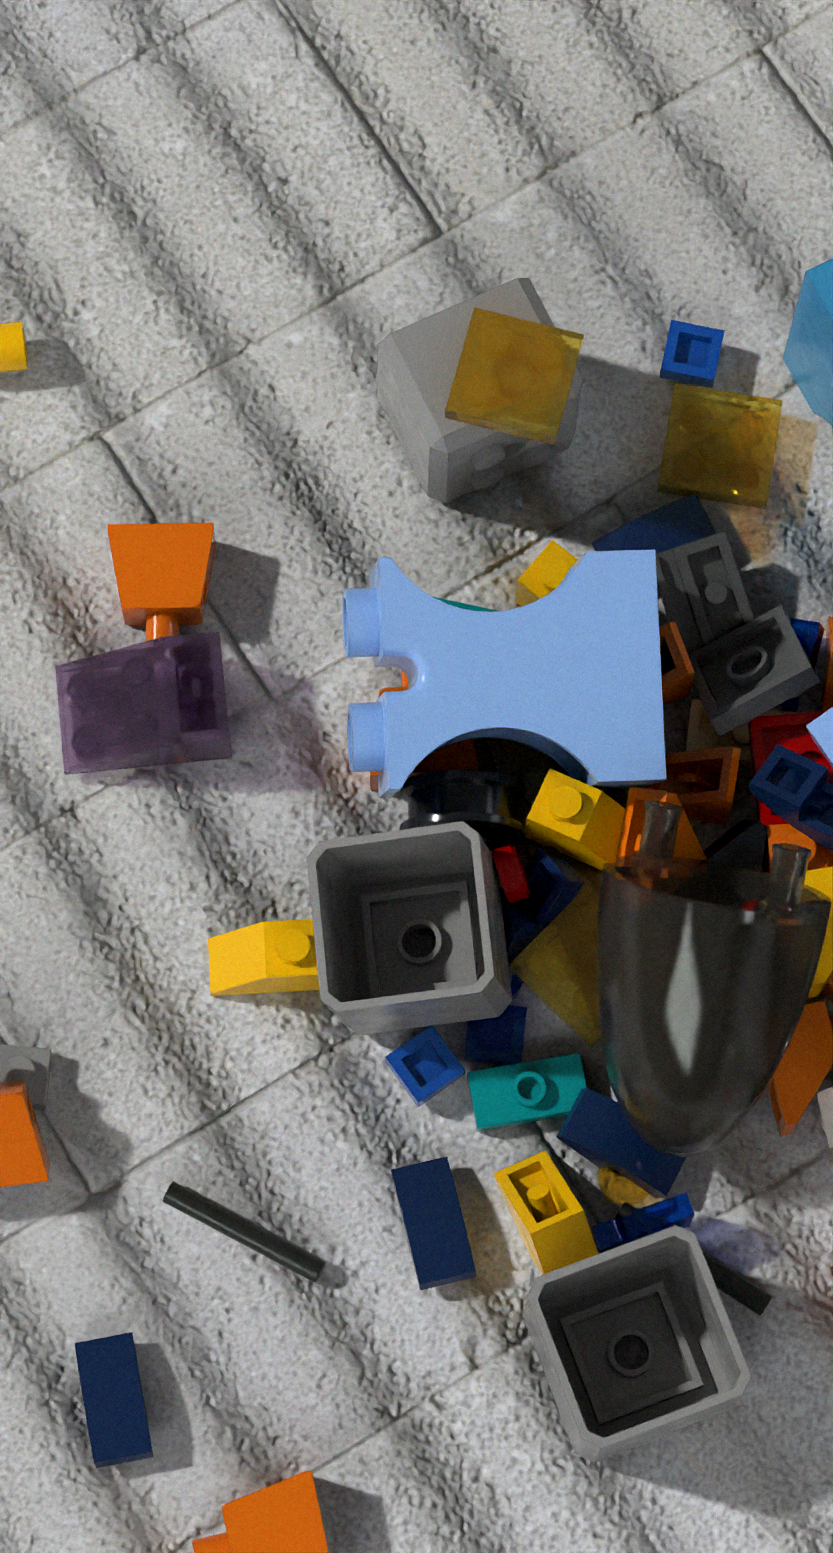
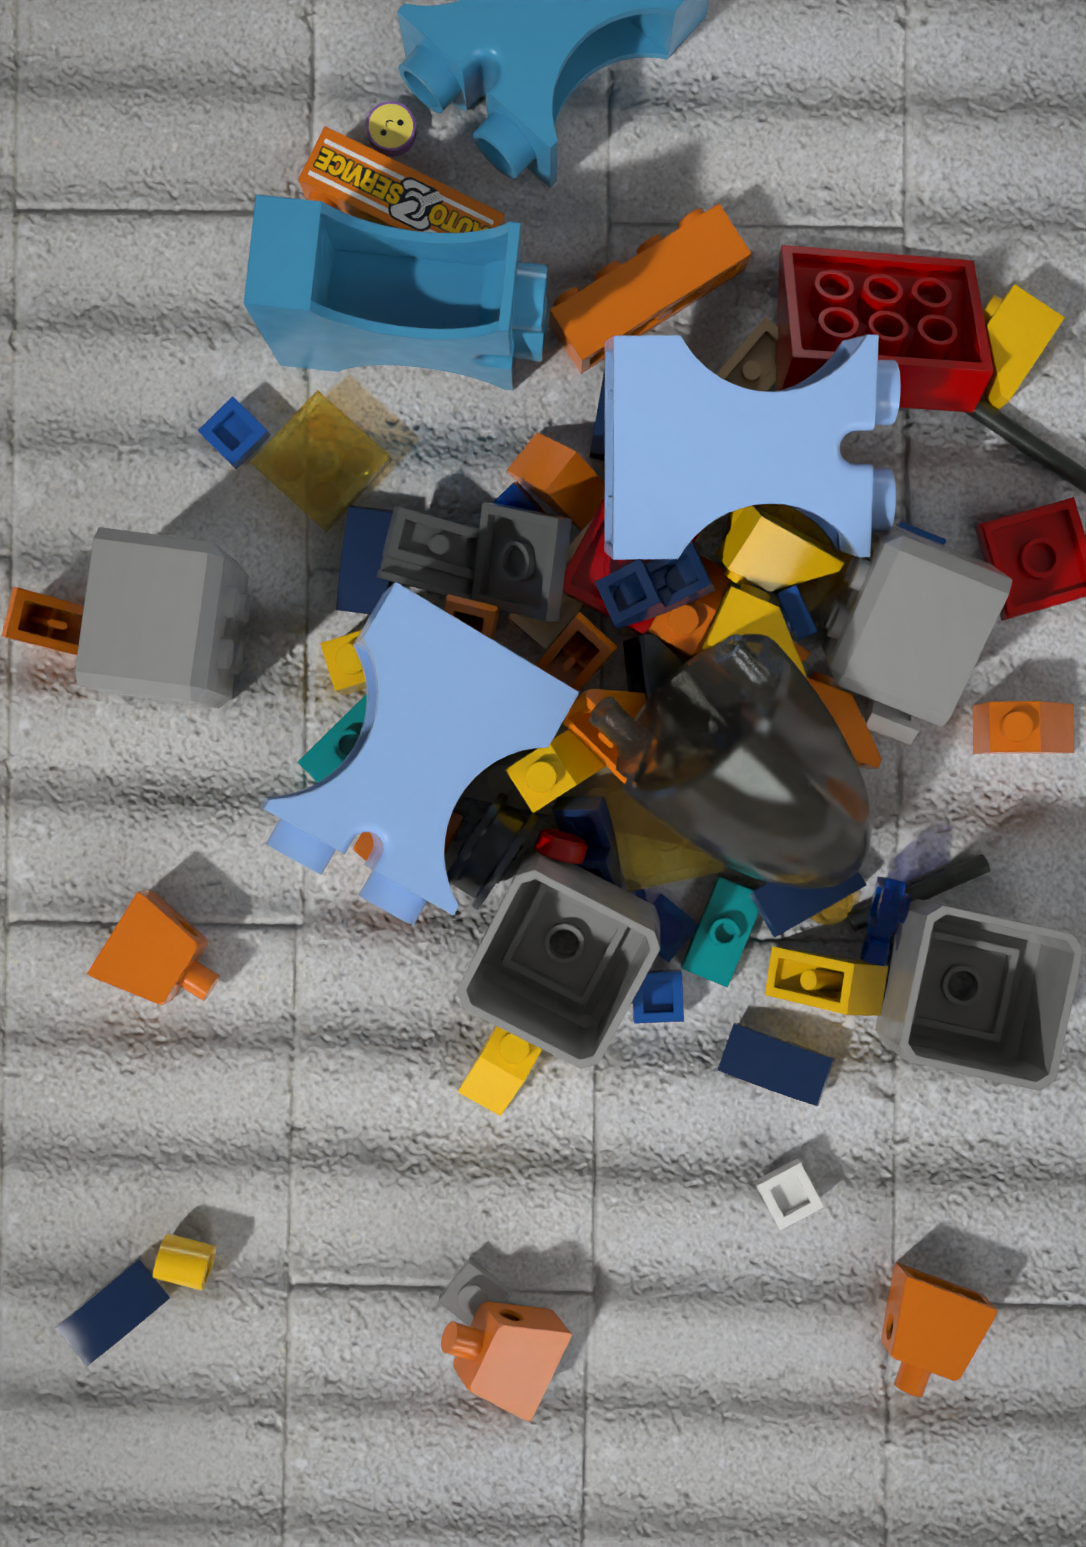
camera: 55 degrees left, 15 degrees up
clear purple slope [55,631,232,775] -> none
dark blue slope [74,1332,154,1468] -> none
pearl dark grey bar [162,1181,326,1283] -> none
clear yellow plate [445,307,584,446] -> none
none -> orange slope [1,587,84,656]
none -> white plate [754,1158,824,1230]

